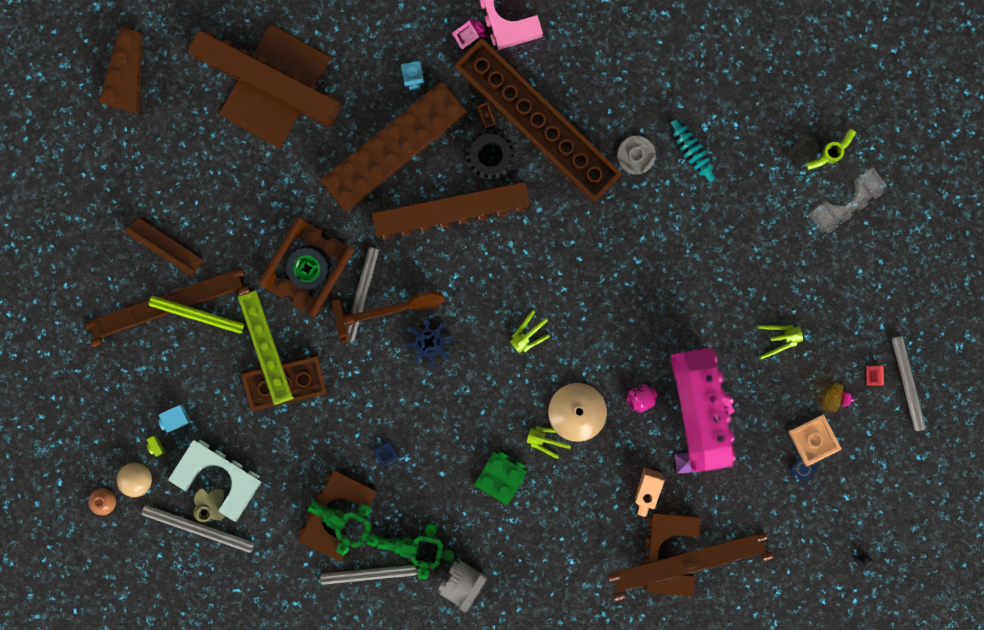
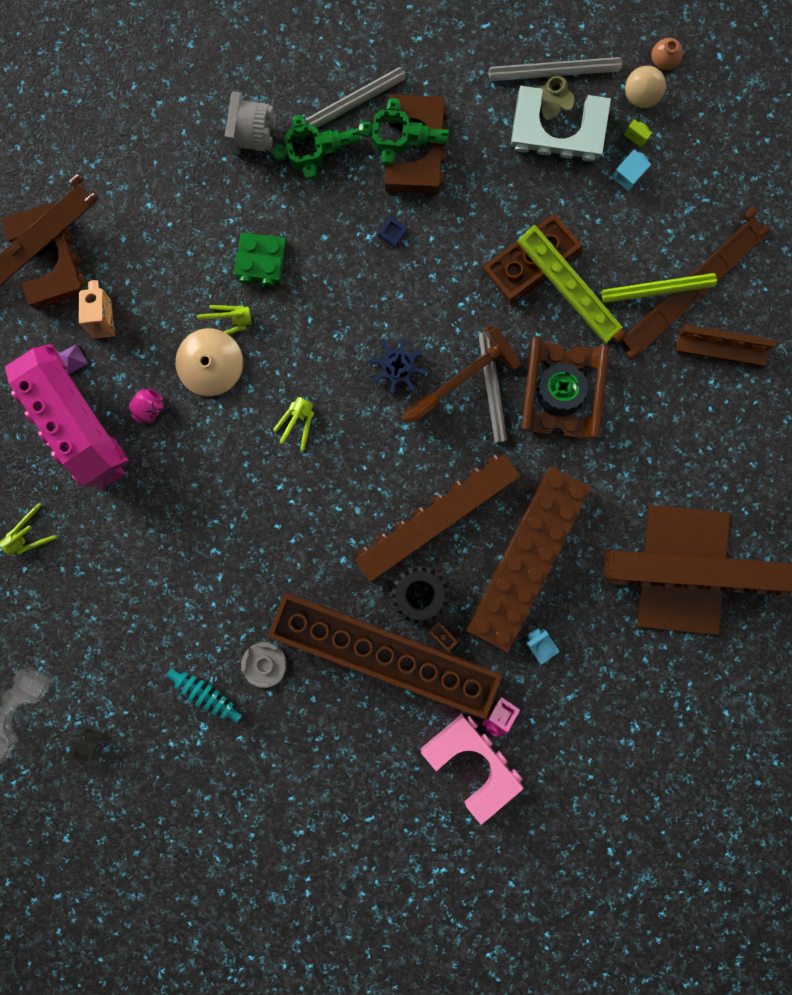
camera: 155 degrees right, 0 degrees up
lime piece [806,129,856,170] -> none

